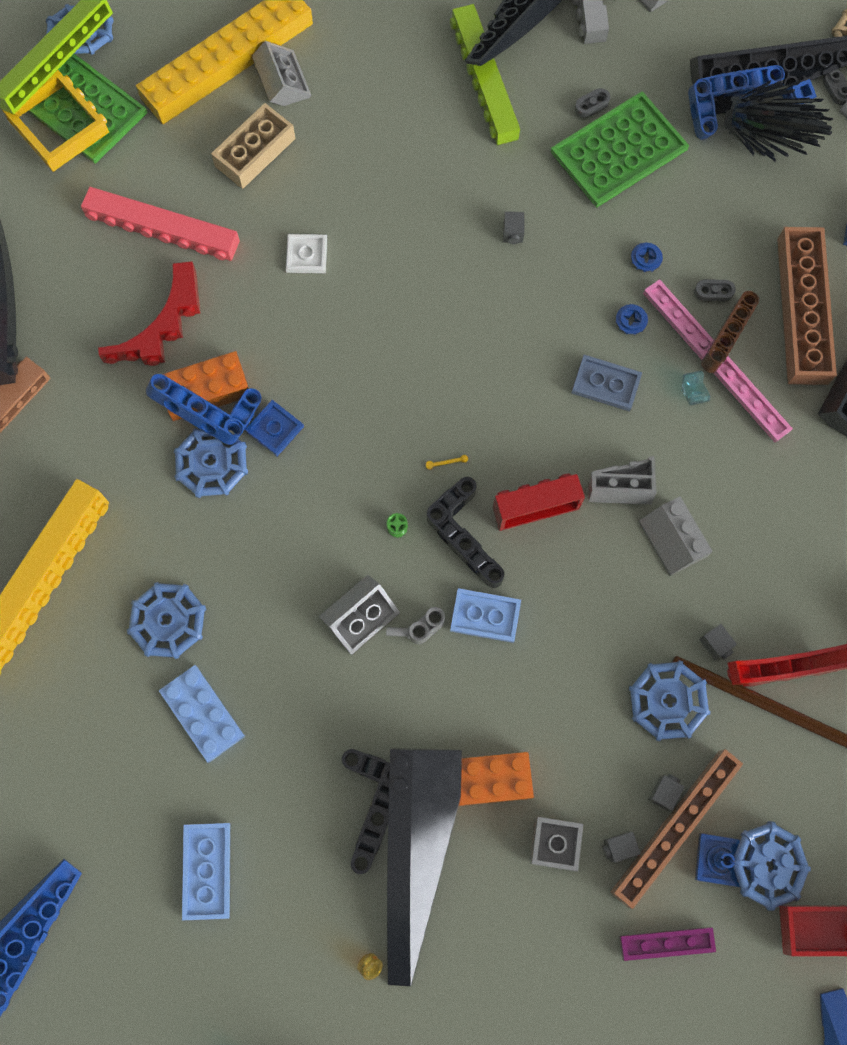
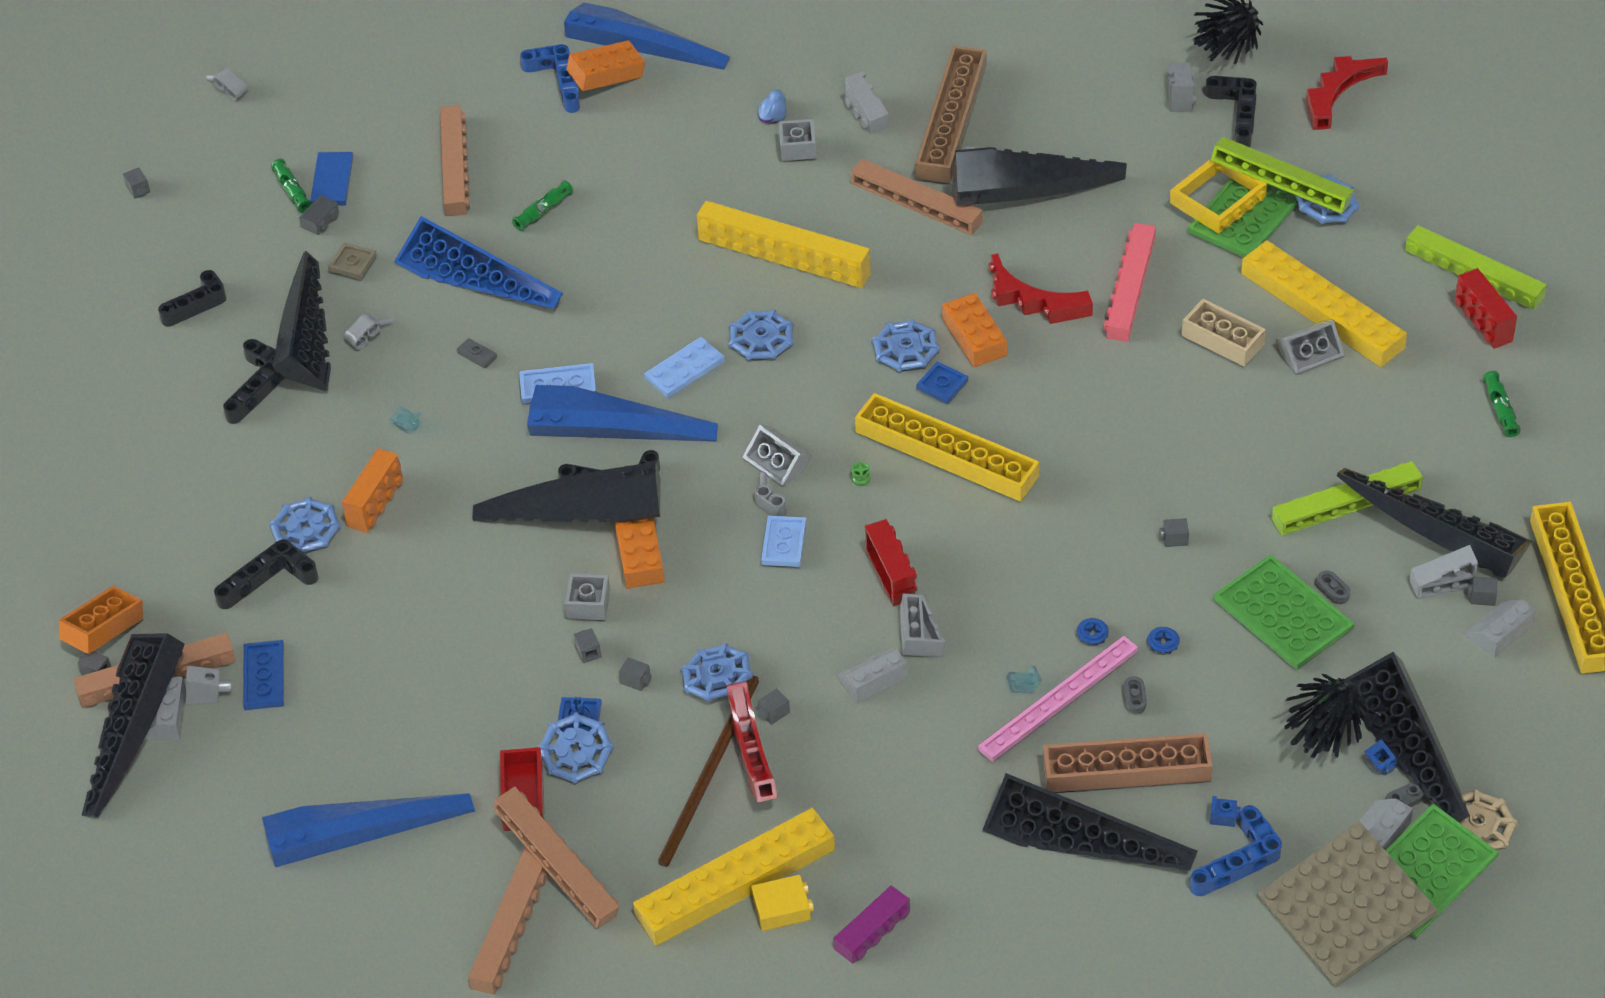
camera: 90 degrees right, 25 degrees down
blue beam [146,374,262,445] -> none
white tile [286,234,327,273] -> none
clear yellow tile [357,953,383,980] -> none
yellow hinge [426,455,468,470] -> none
black beam [427,477,505,588] -> none
sand blue plate [571,355,642,412] -> none
nougat brick [610,749,743,909] -> none
magenta plate [620,927,716,961] -> none
blue beam [688,65,785,140] -> none
reddish brown beam [701,291,759,373] -> none
none -> dark grey plate [457,338,497,368]
none -> blue wedge [527,385,718,442]
none -> yellow brick [855,393,1040,502]

